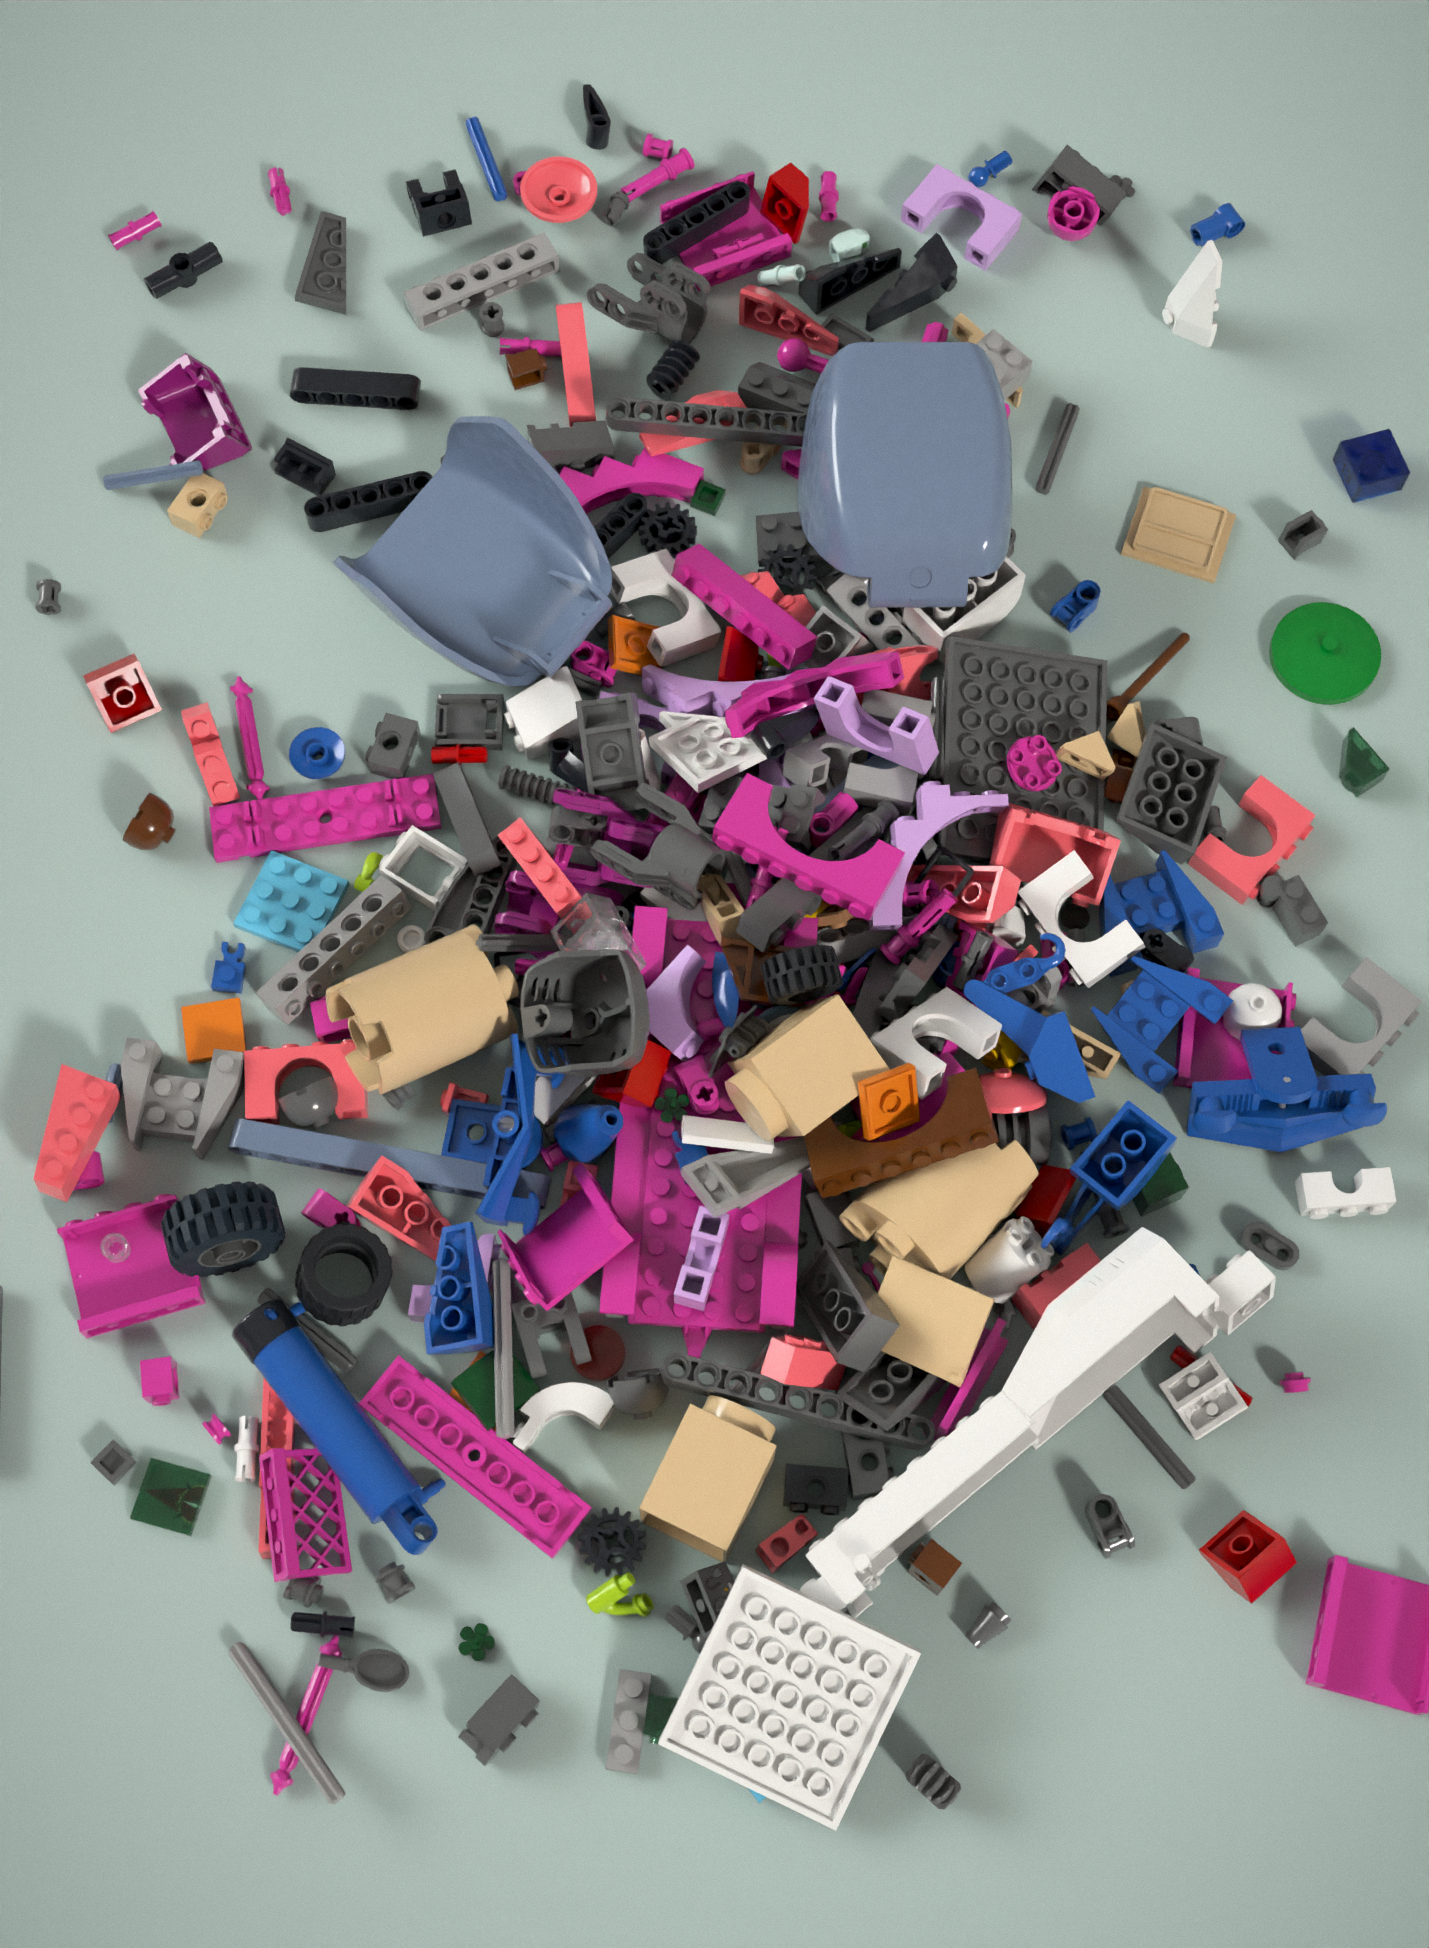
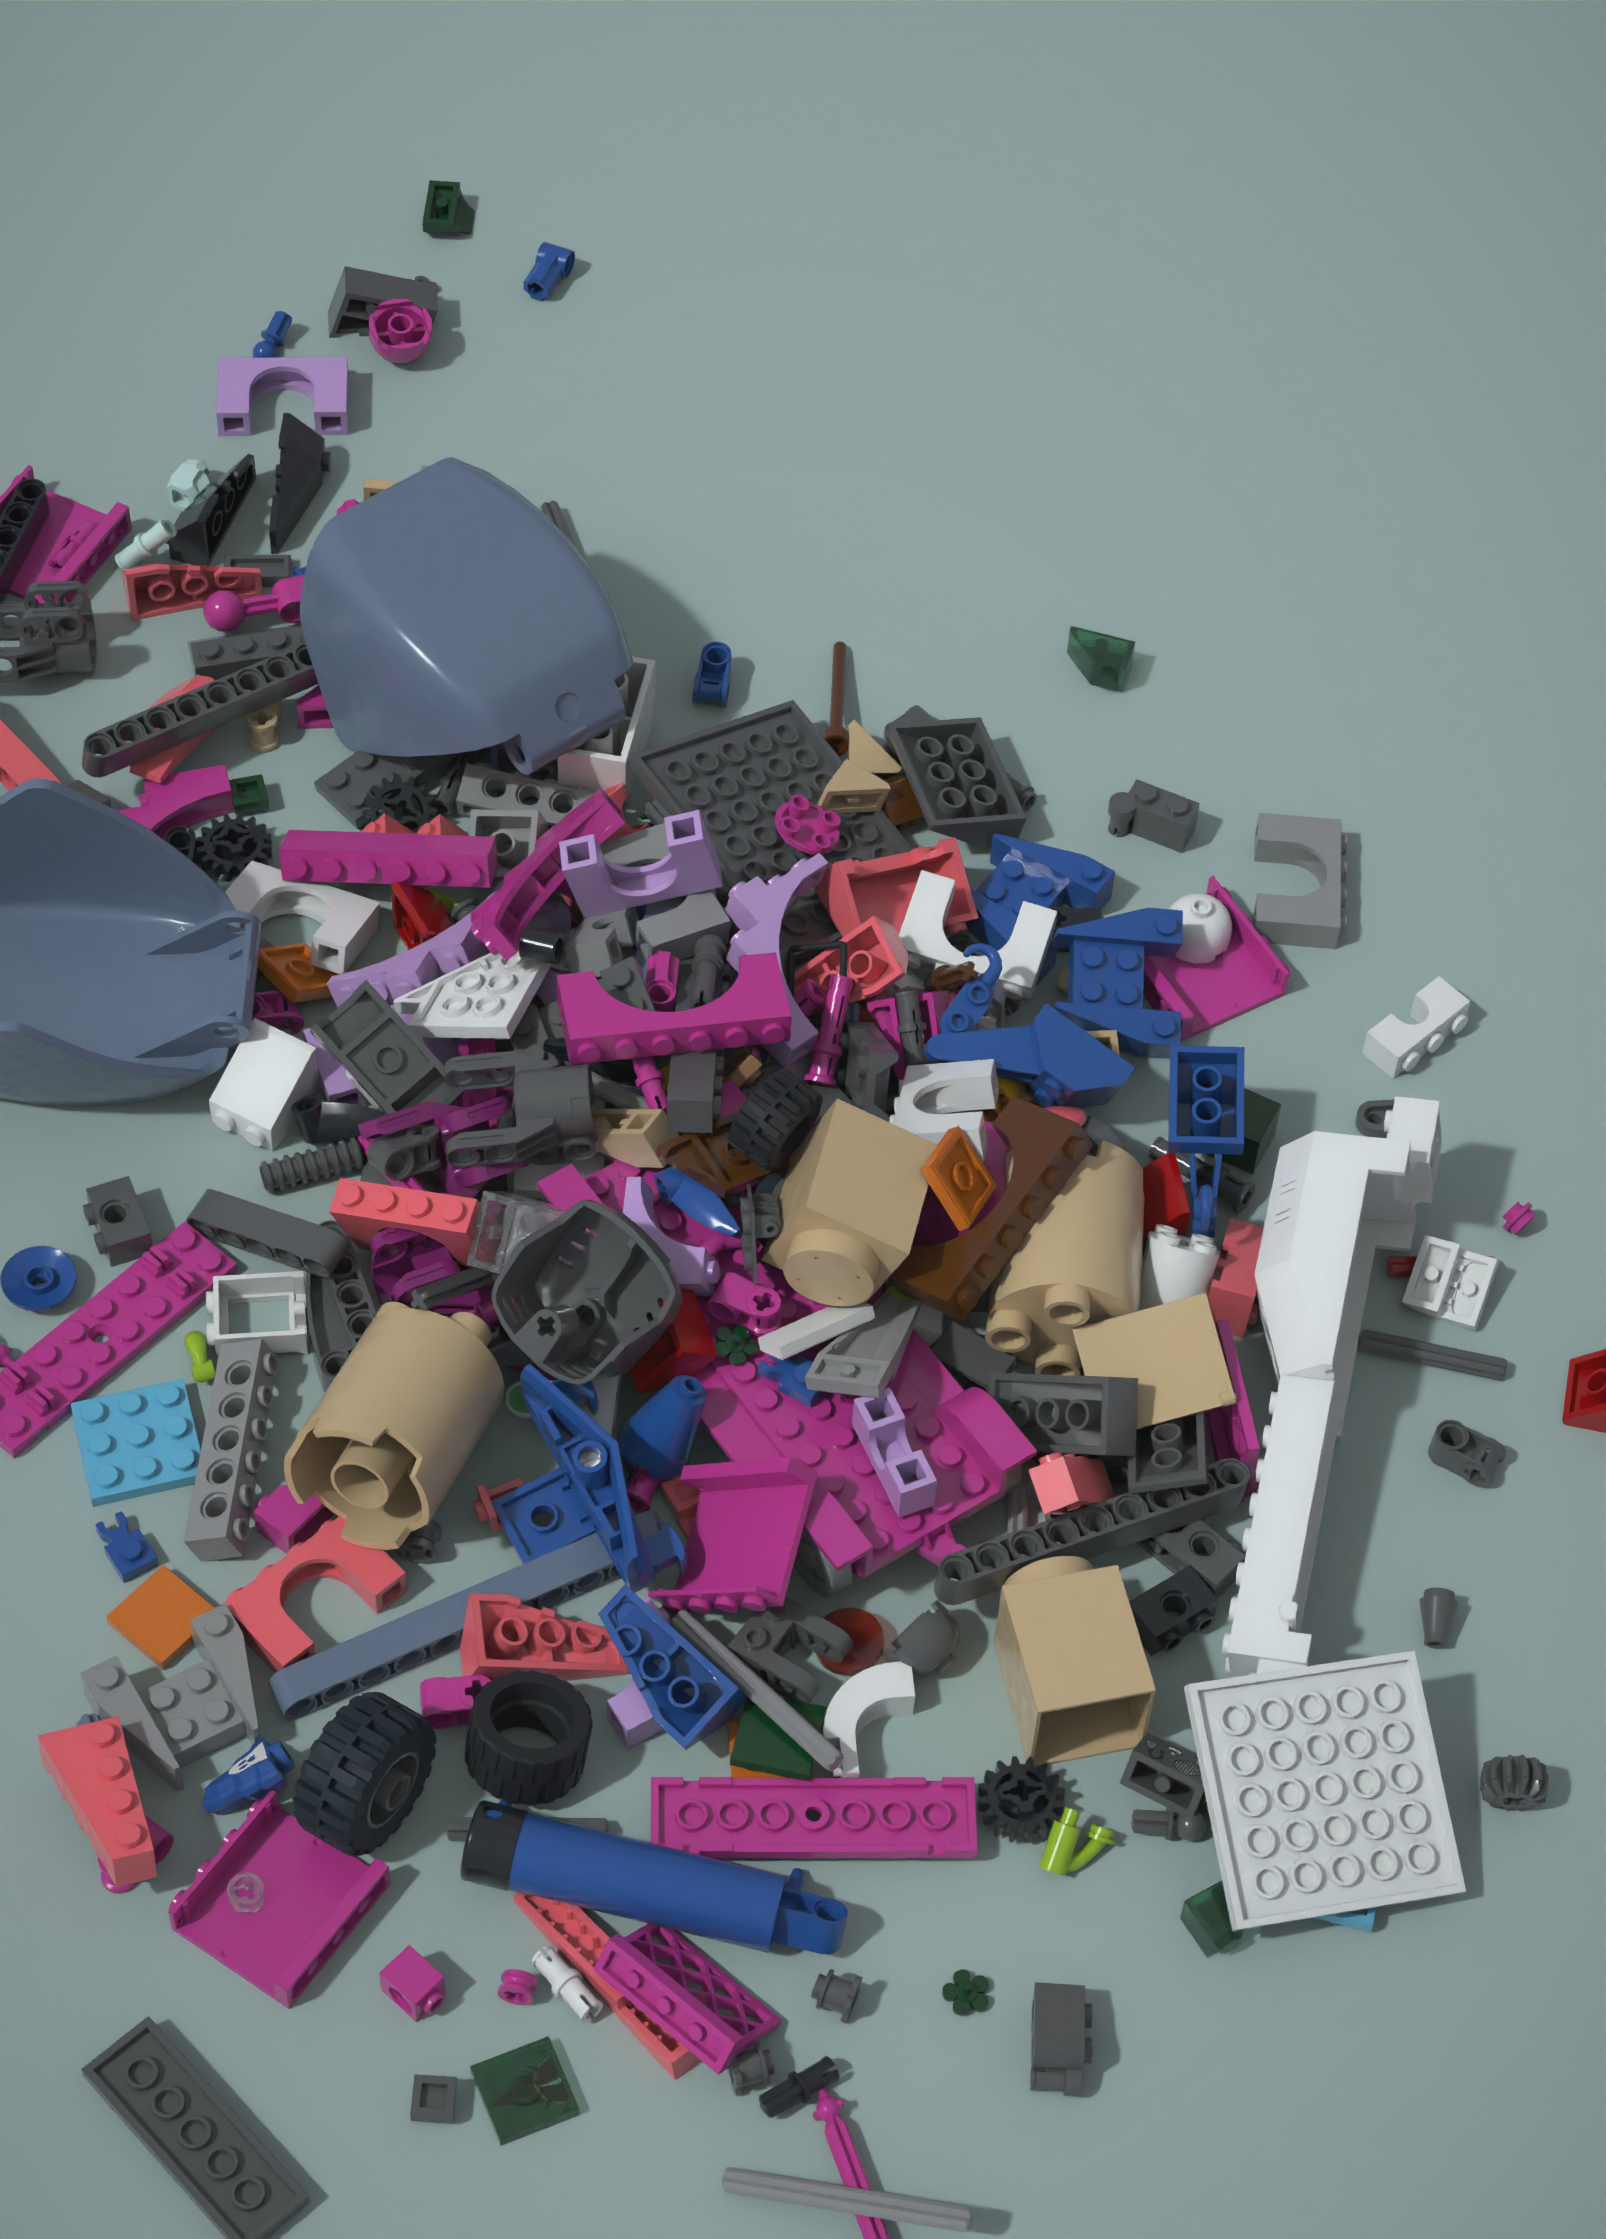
camera: 40 degrees left, 15 degrees down
dark grey cylinder [278,1076,338,1129] -> none
dark grey piece [317,1649,409,1692] -> none
white tile [397,925,425,954] -> none
red axle [431,744,488,766] -> none
dark grey container [435,694,504,750] -> none
light grey plate [606,1669,652,1774] -> none
black piece [646,340,700,400] -> none
coral leg [755,1514,818,1574] -> none
red slope [760,162,809,245] -> none
dark pink pin [819,171,839,222] -> none
reddish brown brick [907,1539,962,1596] -> none
blue bush [1060,1117,1097,1151] -> none
tan piece [1121,486,1236,584] -> none
white wedge [1162,240,1222,348] -> none
blue piece [1186,1027,1387,1152] -> none
coral arch [1188,775,1316,905] -> none
green dish [1269,602,1381,705] -> none
dark grey window [1278,510,1328,560] -> none
clear blue brick [1332,428,1410,503] -> none
none -> blue rock [202,1738,296,1815]
none -> dark green slope [423,180,475,234]
none -> reddish brown axle [924,961,978,993]

